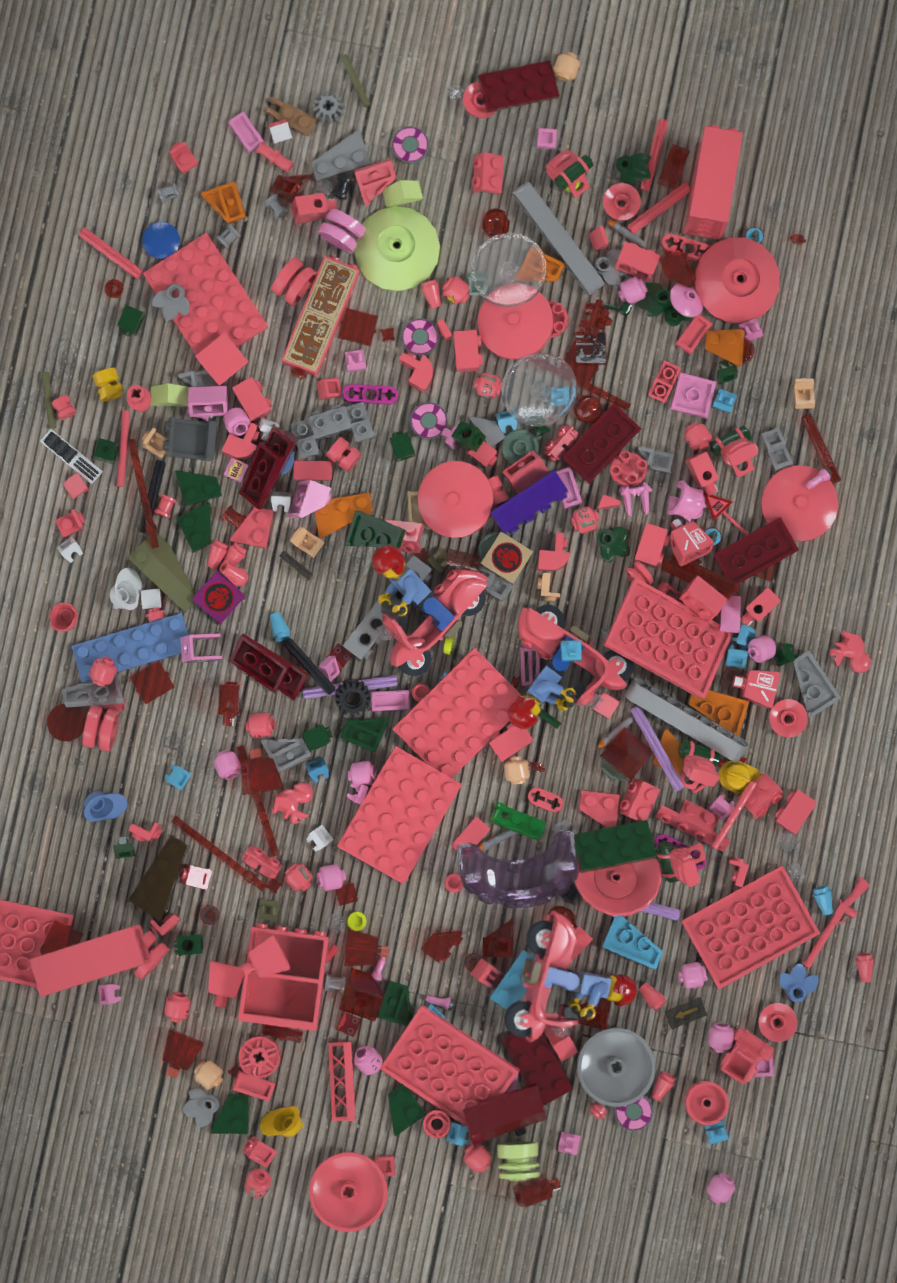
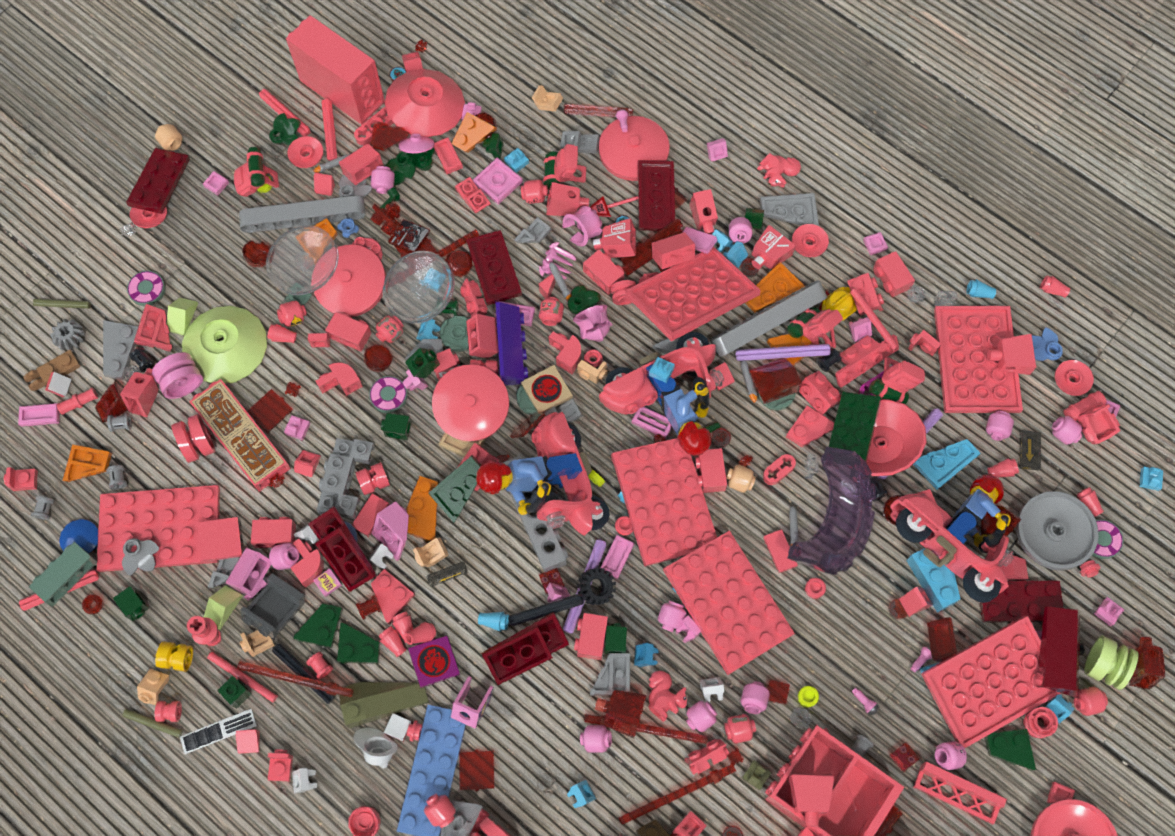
camera: 60 degrees left, 15 degrees down
clear red torso [218,681,242,726] -> none
coral head [246,712,276,738] -> none
clear red slope [339,968,384,1021] -> none
dark green wing [340,717,390,753] -> none
dark pink beam [343,384,398,405] -> none
clear red torso [344,929,389,967] -> none
dark green wing [377,980,412,1027] -> none
tile [401,318,439,357] -> none
clear red slope [421,930,464,963] -> none
olive tile [427,547,454,574] -> none
coral bracket [472,152,504,195] -> none
clear red slope [483,918,513,957] -> none
green plate [490,802,546,841] -> none
coral dish [610,450,647,487] -> none
clear red slope [657,144,690,190] -> none
coral wheel [684,1080,729,1125] -> none
coral piece [802,877,870,968] -> none
none -> sand green brick [29,542,97,607]
none -> light nougat bracket [137,668,169,706]
none -> medium blue plate [337,218,359,238]
none -> clear red hair [364,344,393,373]
none -> coral slope [402,52,423,72]
none -> light grey piece [549,262,571,300]
none -> bright pink helmet [573,304,613,342]
none -> coral brick [574,613,608,660]
none -> coral plate [584,350,603,368]
none -> bright pink head [686,701,718,732]
none -> bright pink tile [707,138,728,162]
none -> clear red tile [711,428,731,448]
none -> black bush [816,348,842,372]
none -> bright pink tile [863,232,888,255]
none -> clear red slope [927,617,957,662]
none -> coral torso [987,334,1036,375]

